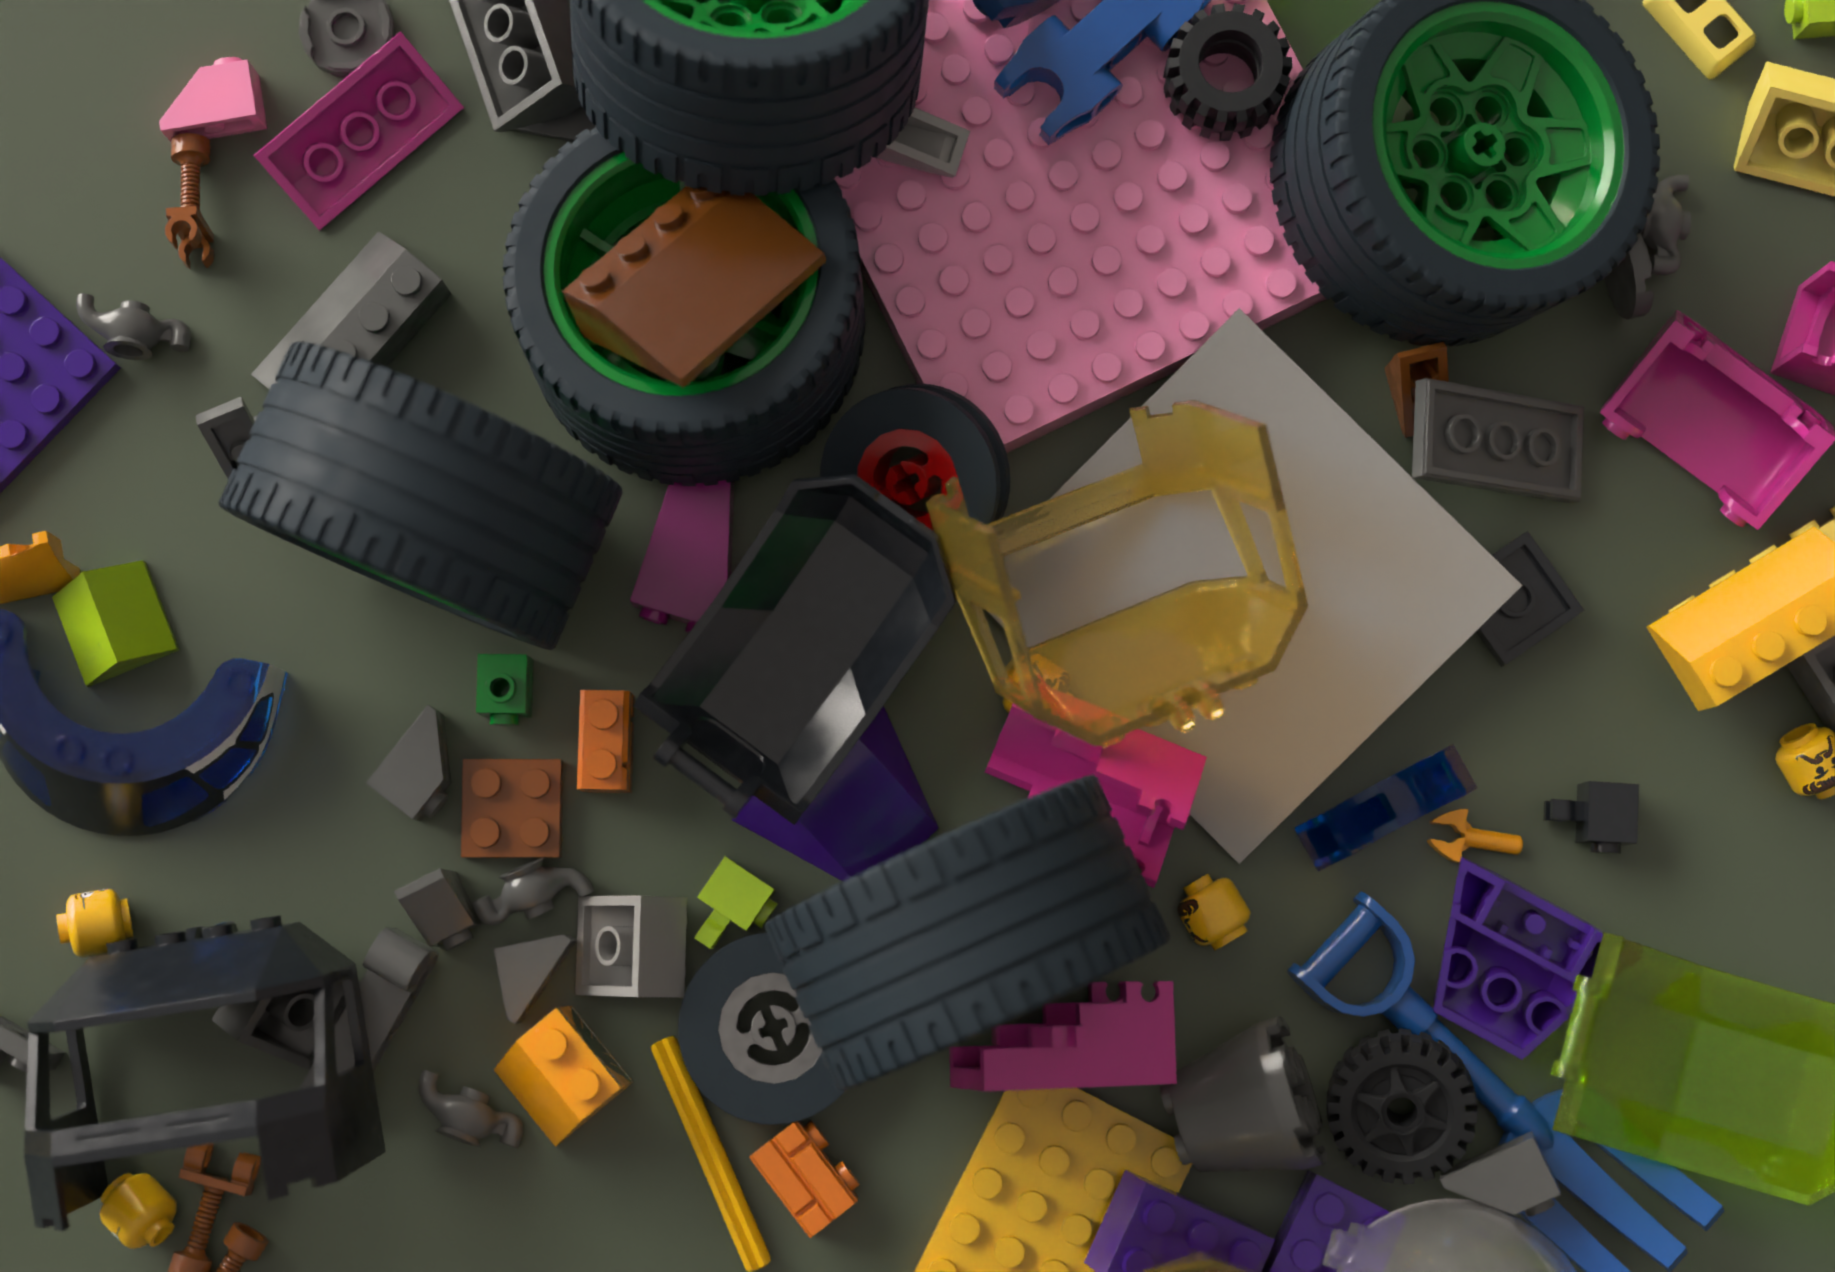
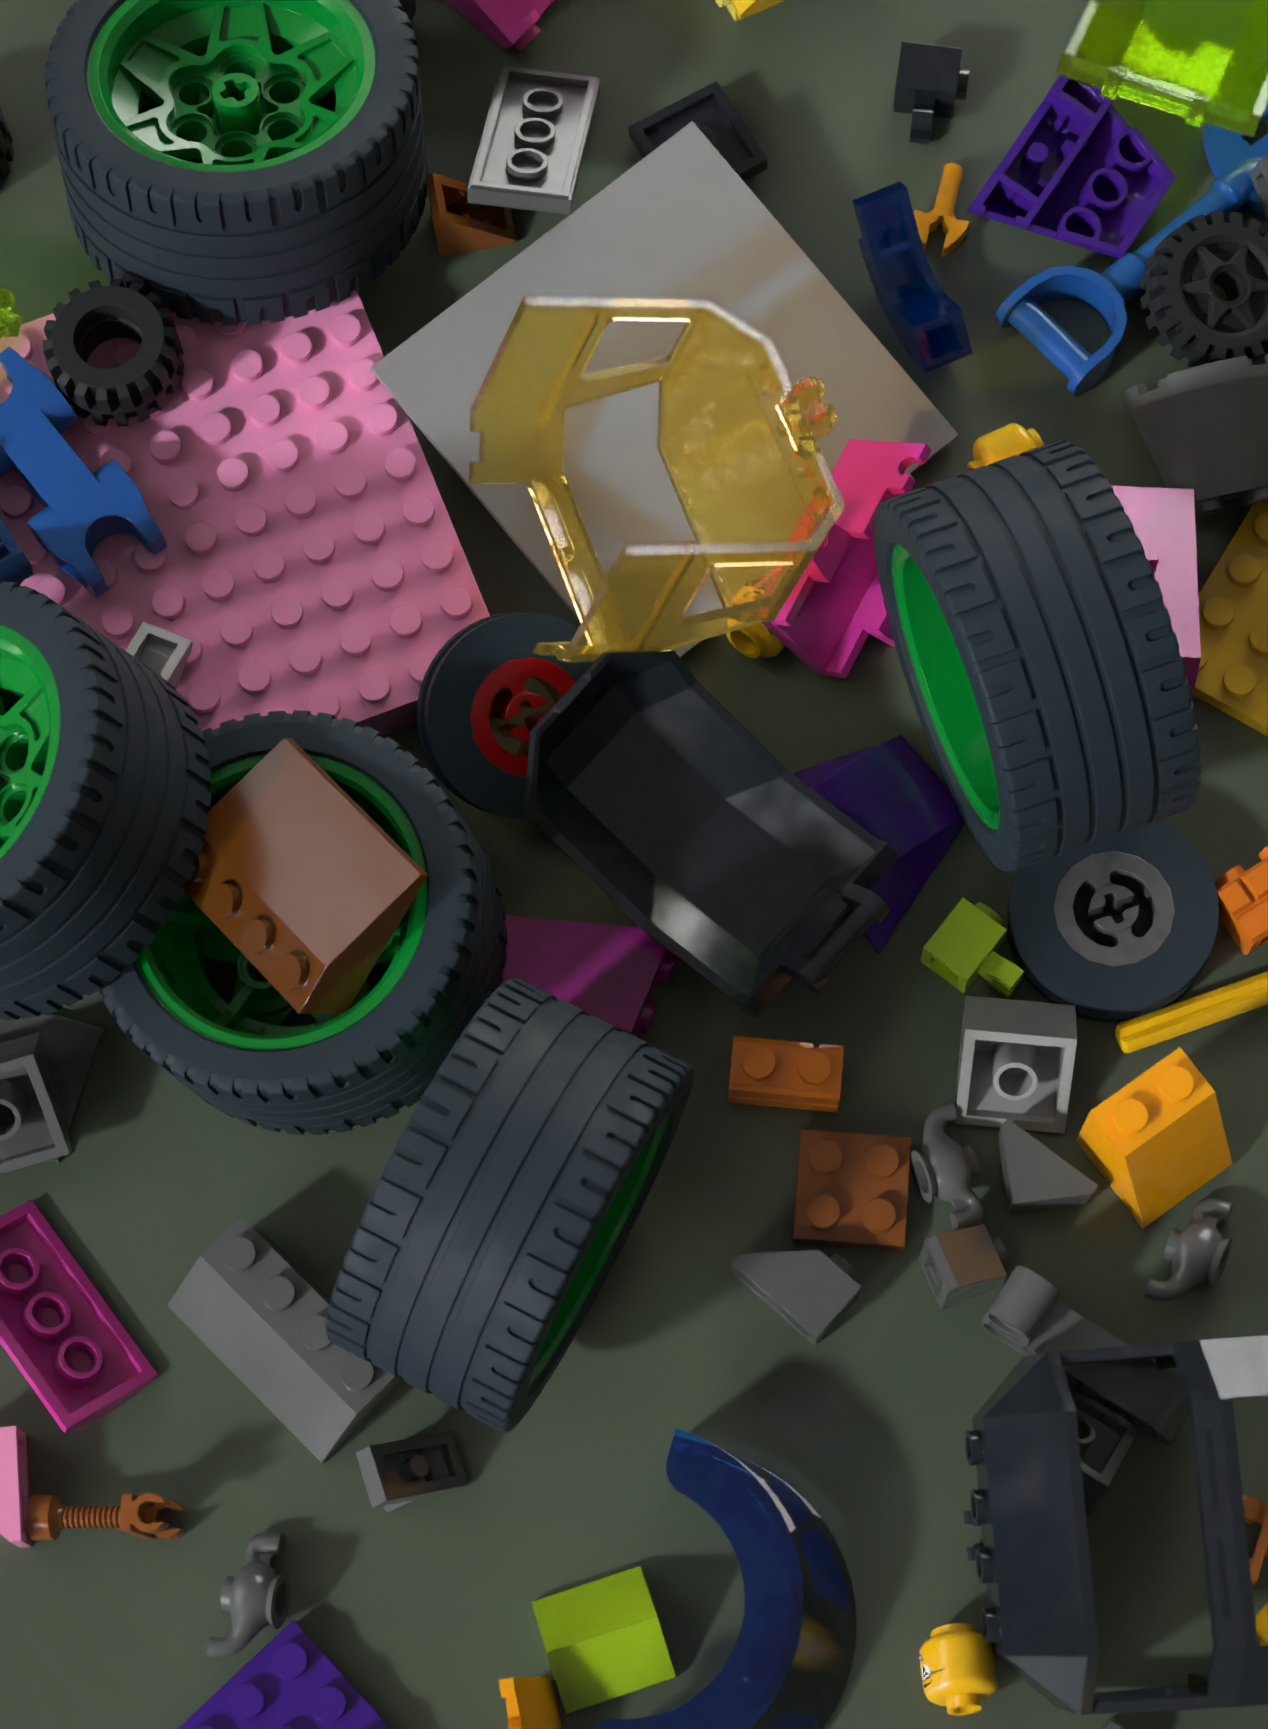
camera: 80 degrees left, 10 degrees down
green brick [476,654,534,726] -> none

